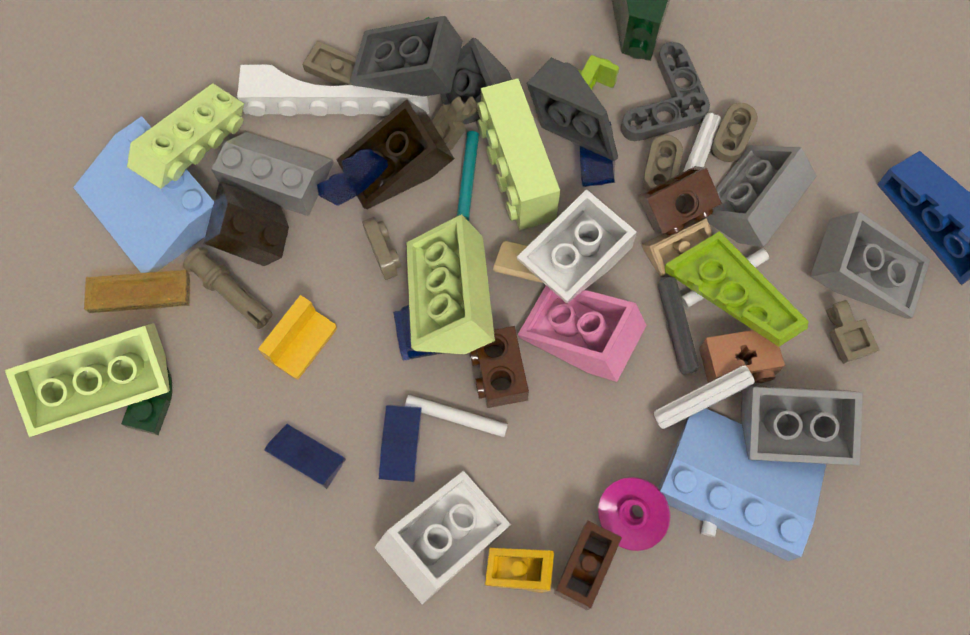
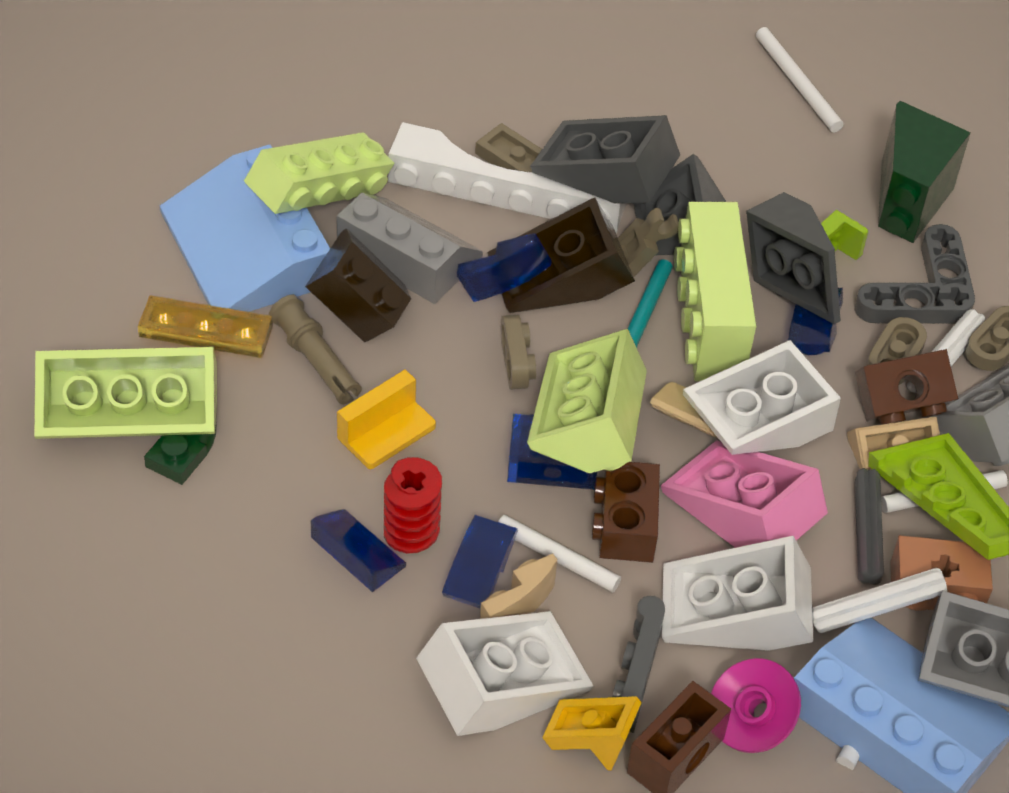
camera: 10 degrees right, 20 degrees down
none -> red piece [384,457,442,554]
none -> tan slope [480,553,557,619]
none -> dark grey plate [612,596,665,733]
none -> white slope [662,536,813,651]

